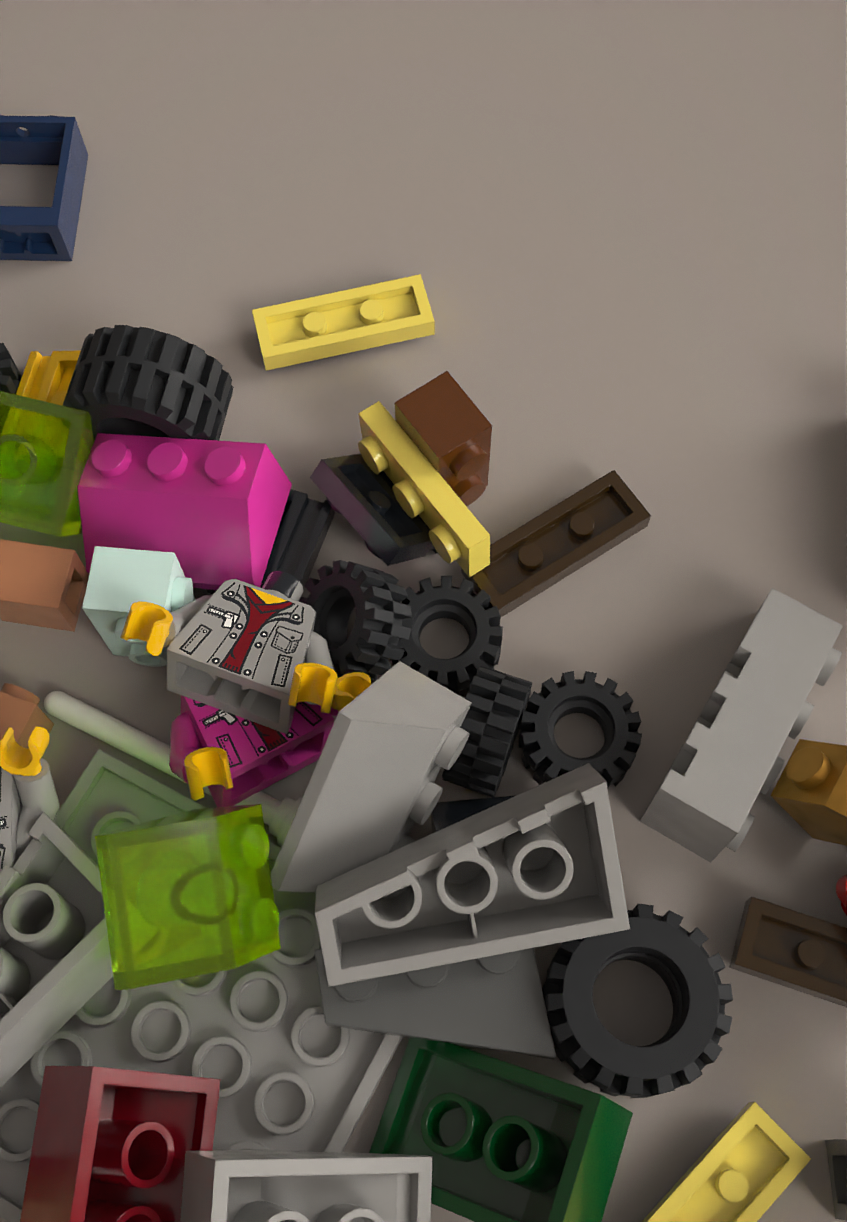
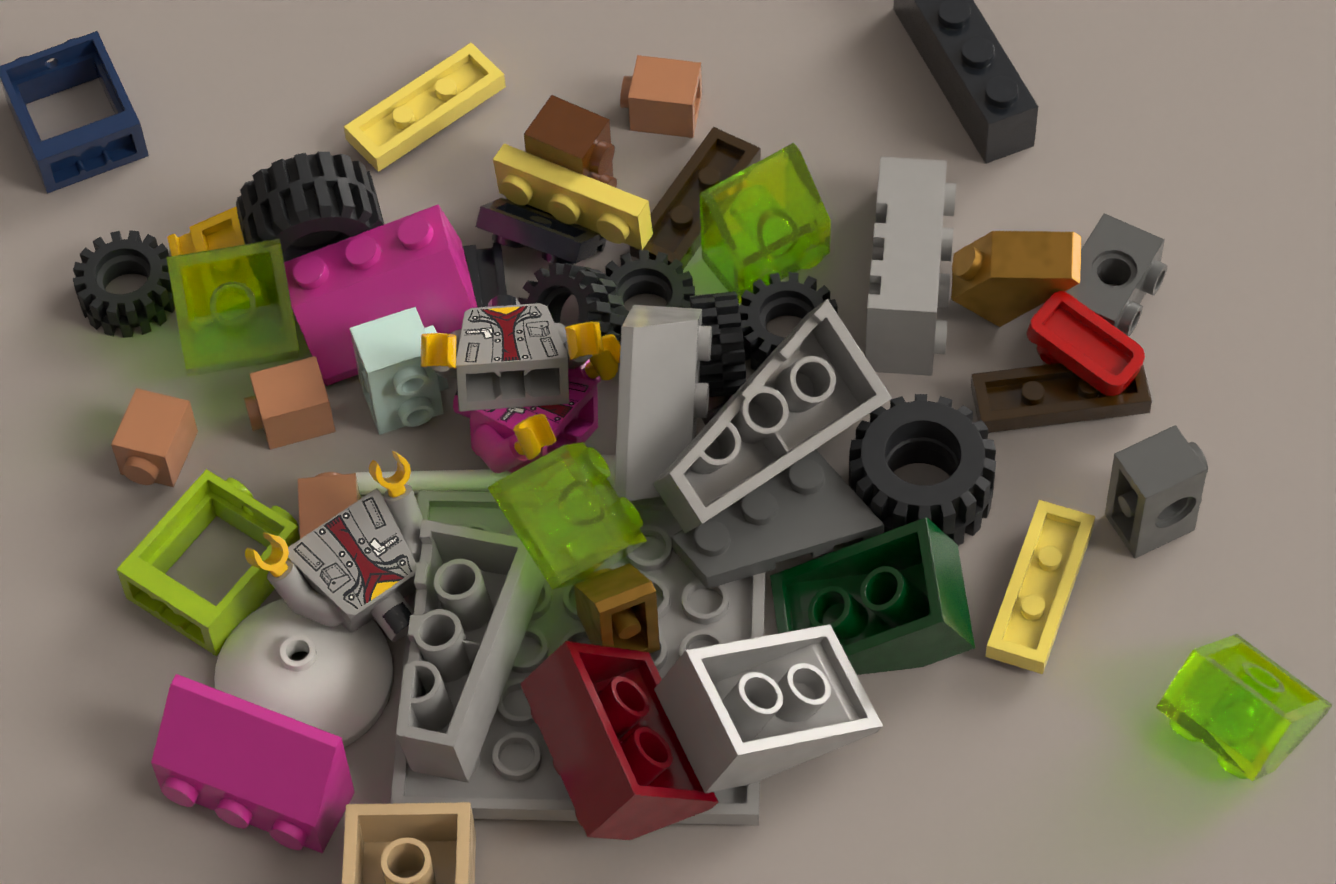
camera: 25 degrees left, 10 degrees down
none -> pearl gold slope [574,563,660,653]
none -> nougat brick [620,55,702,138]
none -> clear neon green slope [700,143,831,303]

